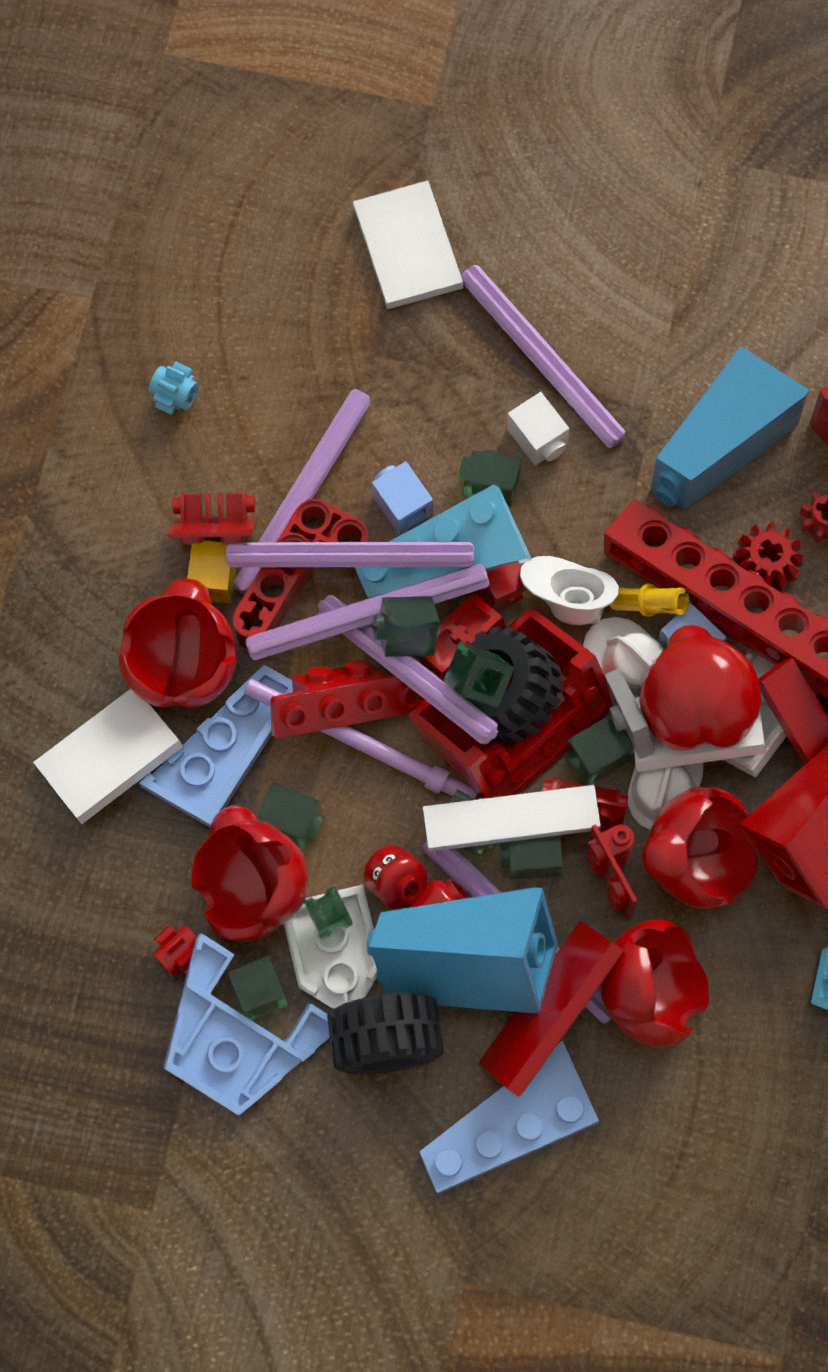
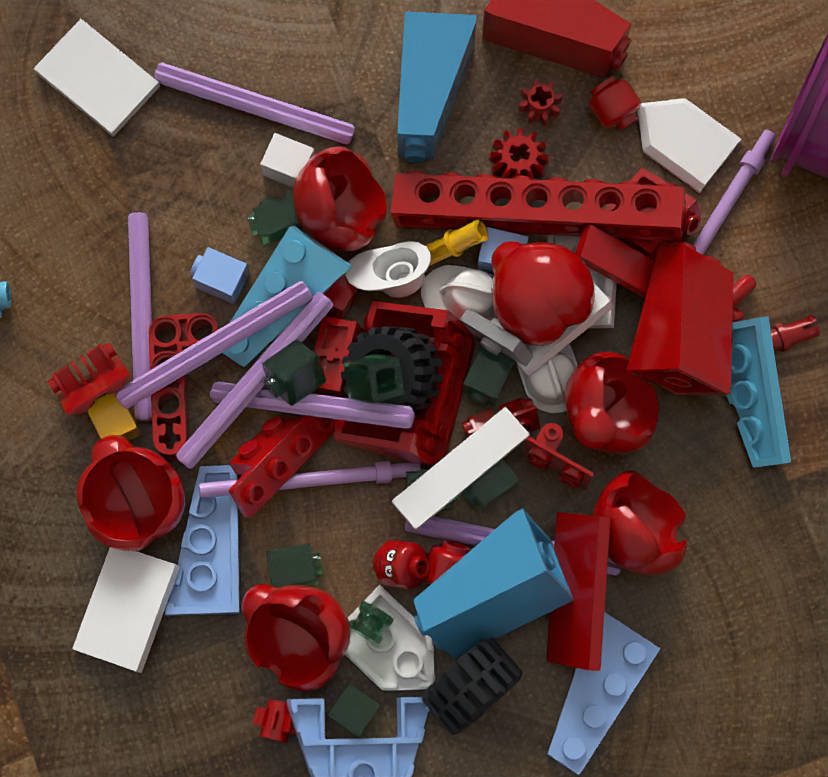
camera: 35 degrees left, 5 degrees up
none -> red piece [292,146,387,251]

